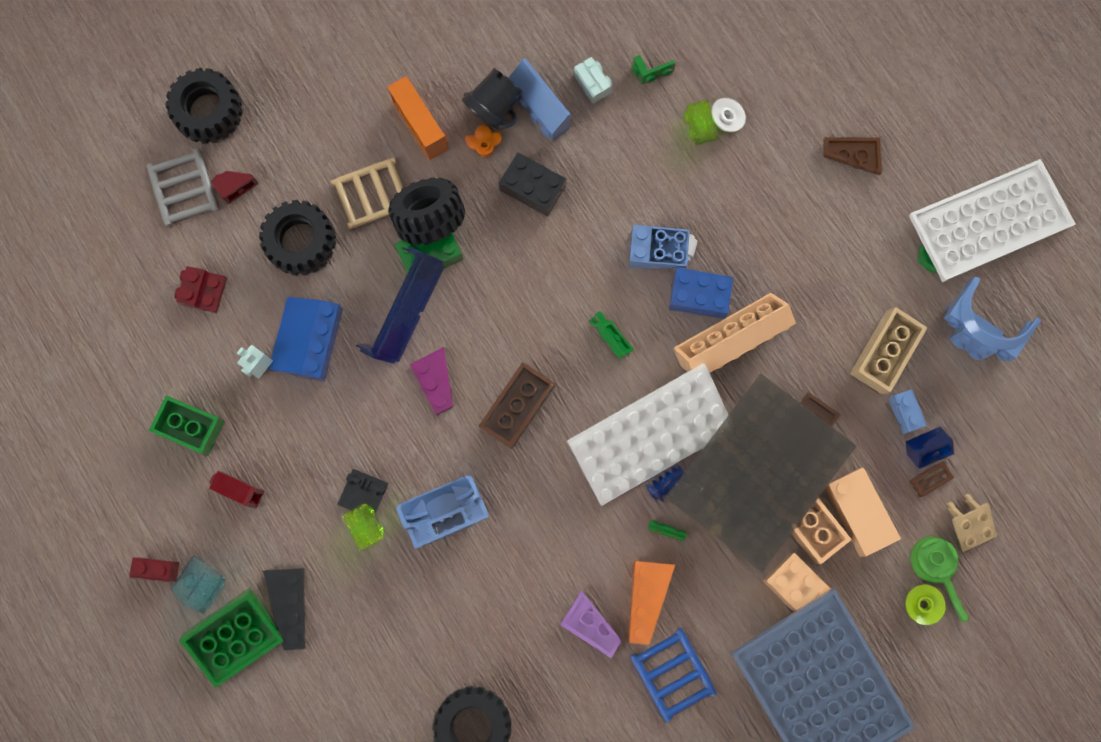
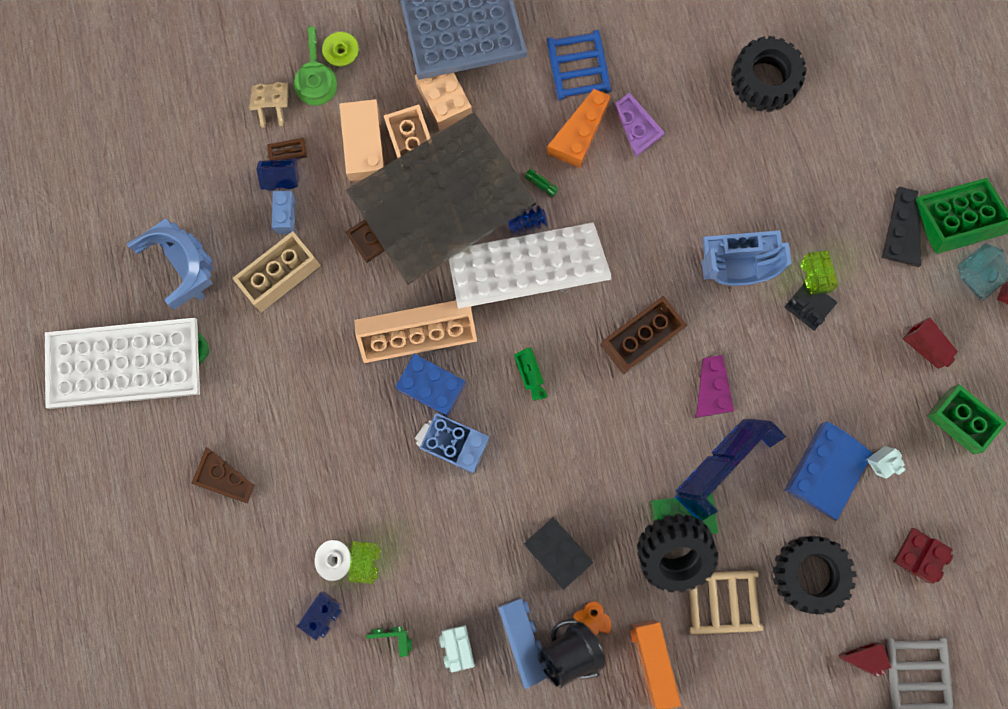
camera: 160 degrees left, 0 degrees up
none -> clear blue brick [297,591,342,640]

